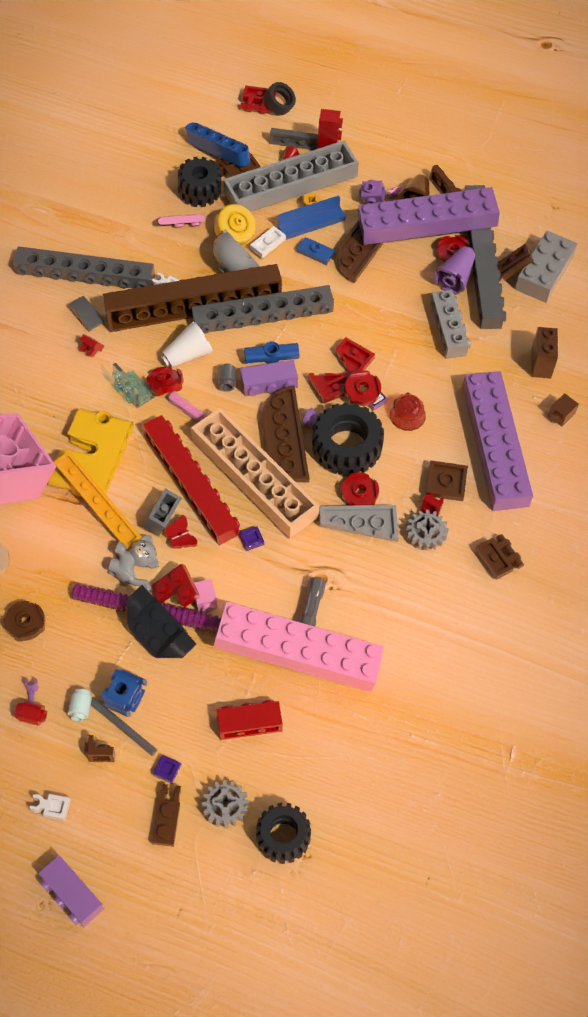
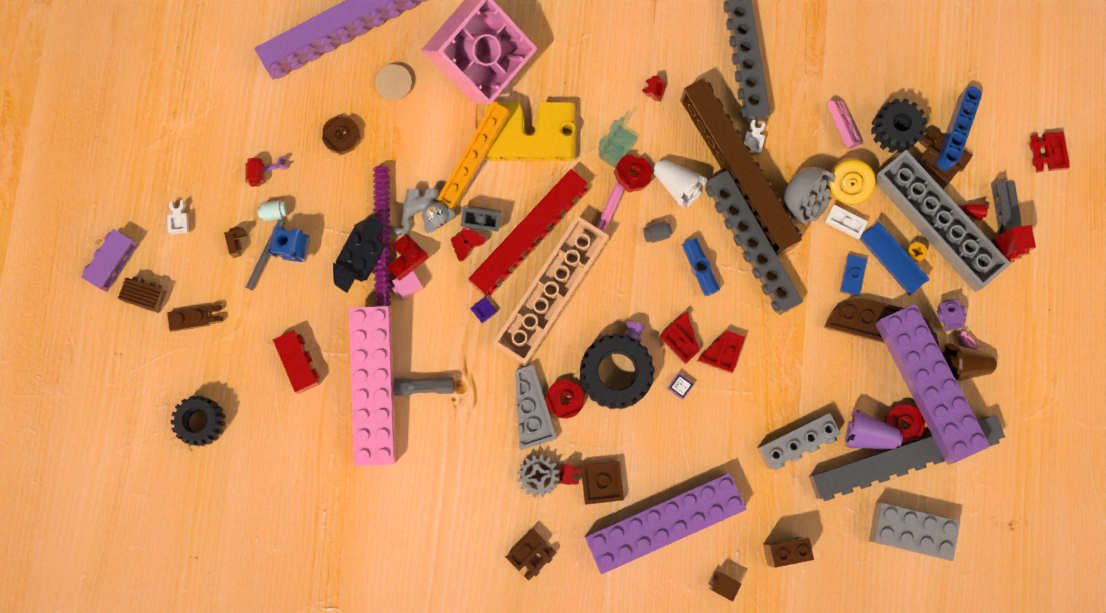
camera: 75 degrees right, 20 degrees up
dark grey slope [69,296,104,332] -> none
dark purple tile [153,755,182,784] -> none
light grey gear [202,780,249,829] -> none
medium lavender brick [240,360,298,396] -> none
reddish brown plate [263,385,310,483] -> none
black tyre [264,82,296,115] -> none
red plate [344,370,381,406] -> none
clear red helmet [390,392,426,431] -> none
reddish brown hinge [429,164,462,194] -> none
reddish brown plate [498,244,534,281] -> none
none -> reddish brown brick [118,276,167,313]

